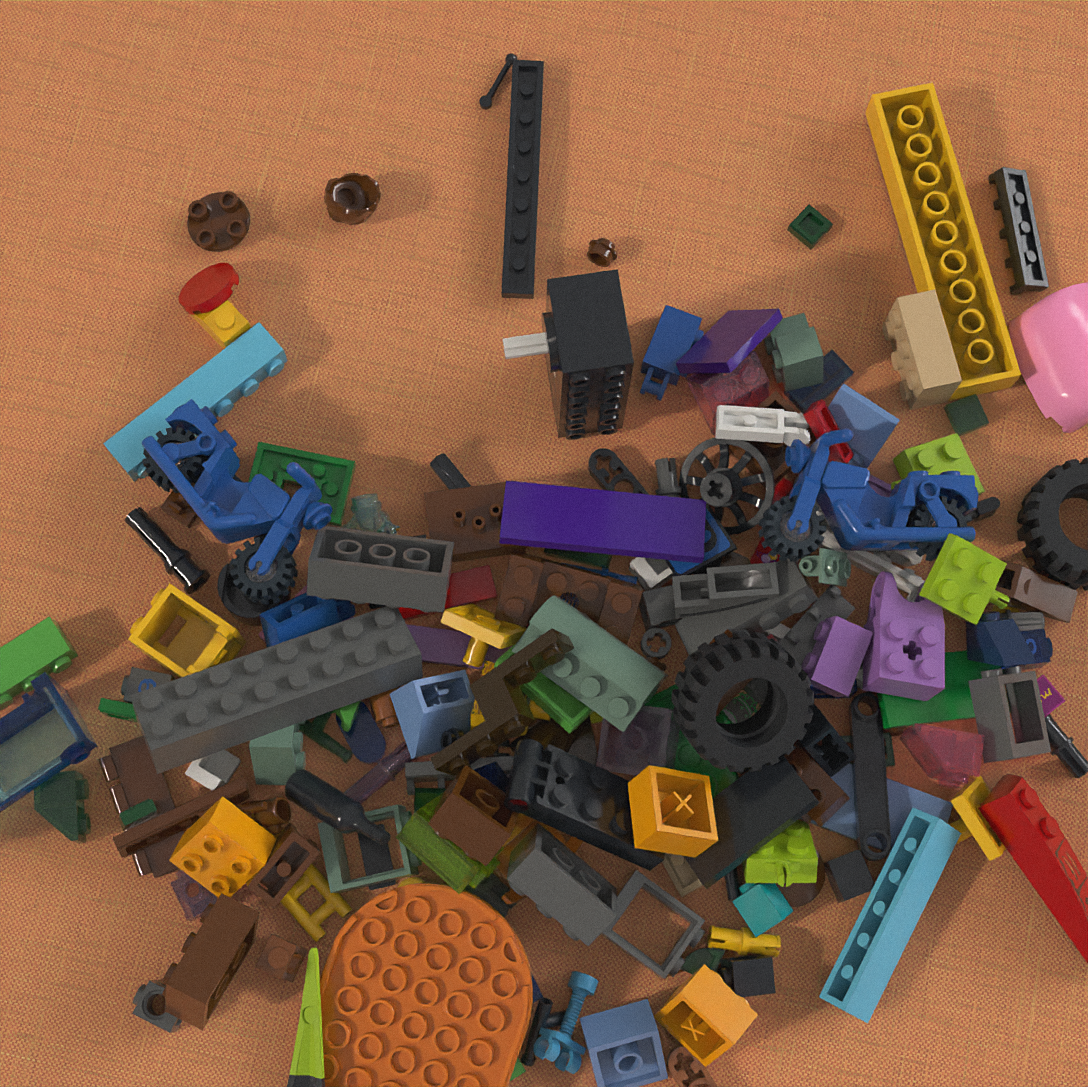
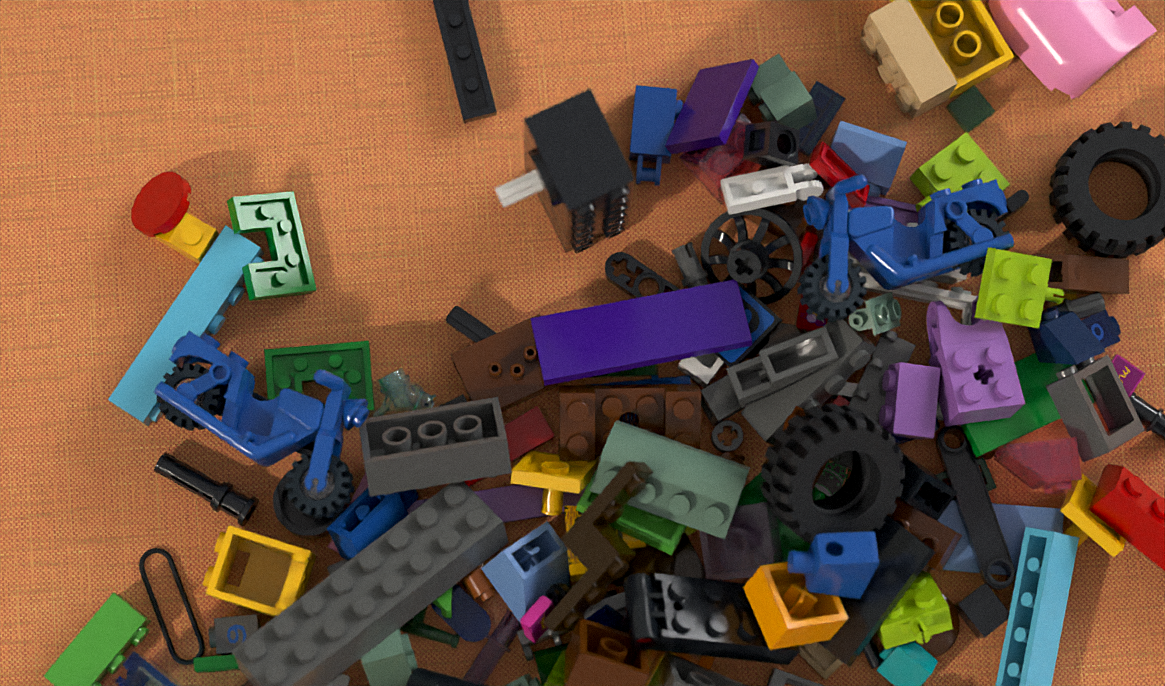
camera: 20 degrees left, 5 degrees up
reddish brown tile [160,491,198,528] -> none
reddish brown dish [187,191,250,252] -> none
reddish brown hair [324,173,381,225] -> none
reddish brown plate [587,238,617,267] -> none
none -> black piece [139,548,205,665]
none -> plate [227,191,317,301]
none -> dark pink tile [520,595,555,643]
none -> black brick [743,121,800,168]
none -> blue torso [787,532,879,599]

